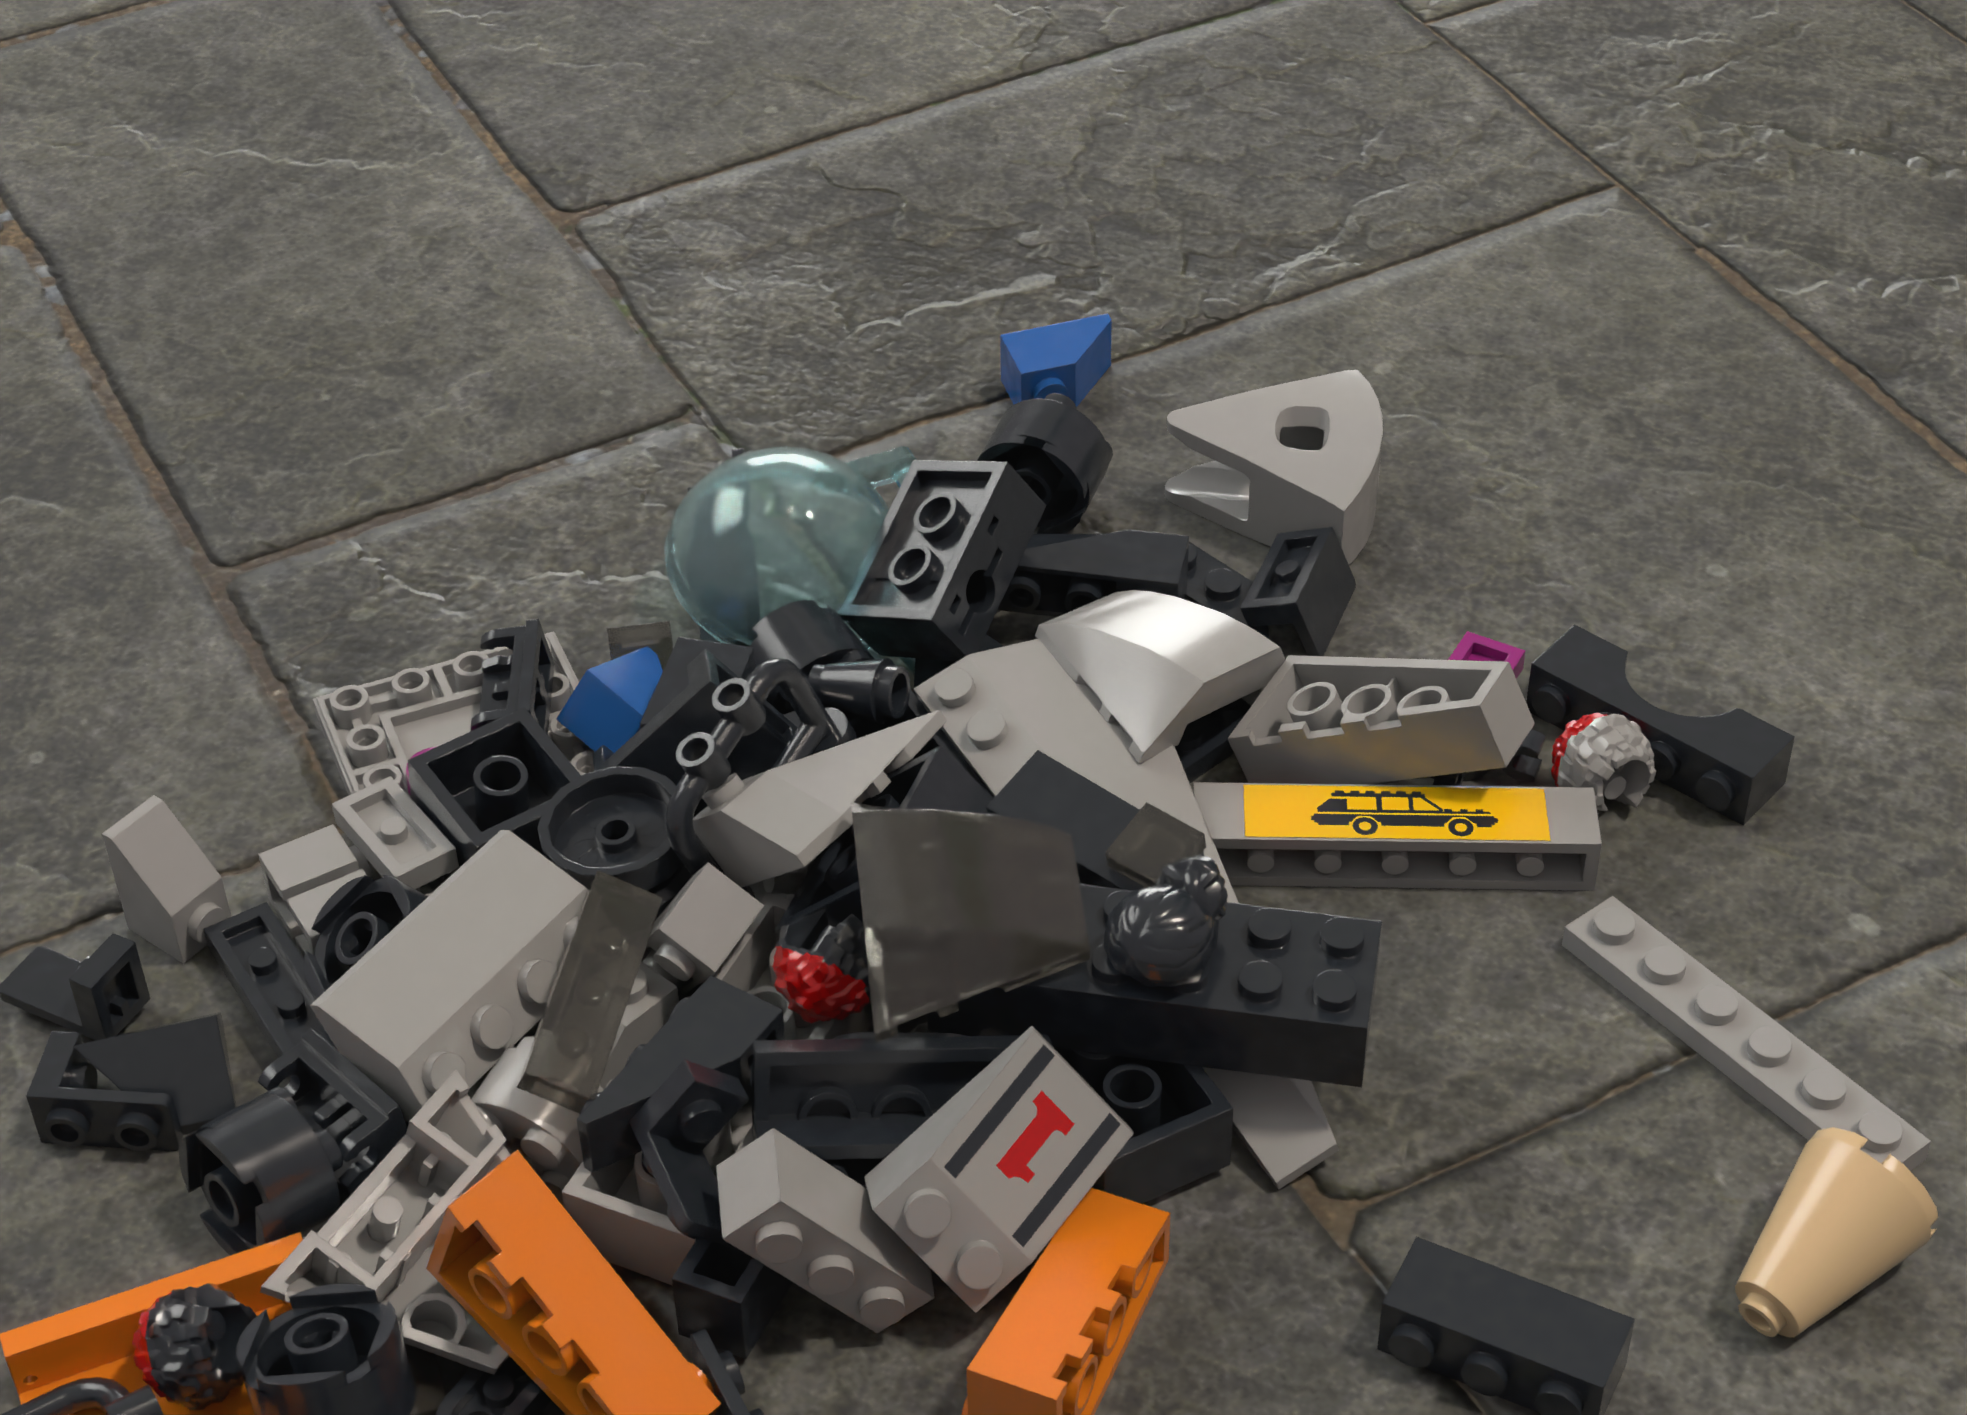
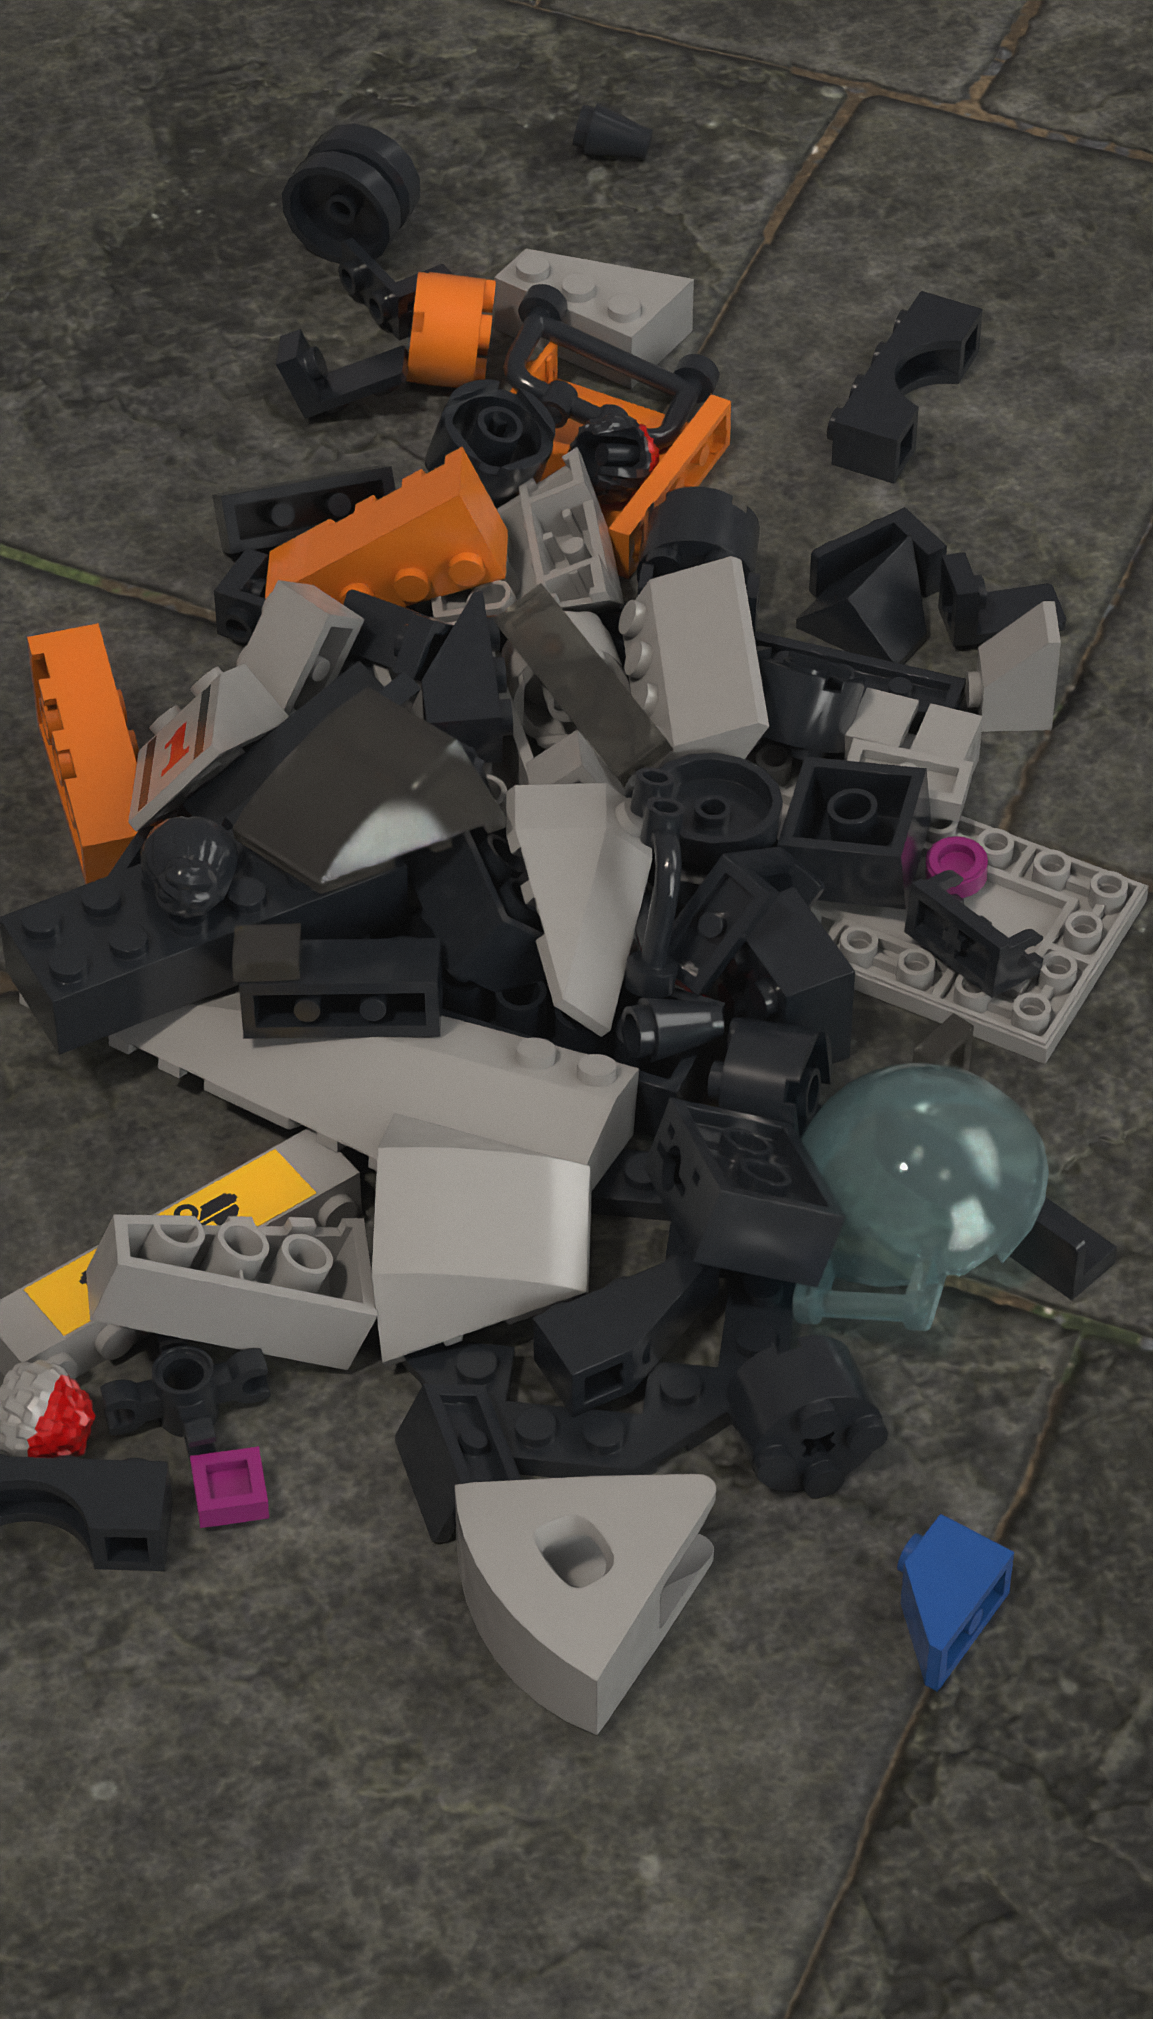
camera: 140 degrees right, 5 degrees up
blue slope [556,646,663,753] -> none

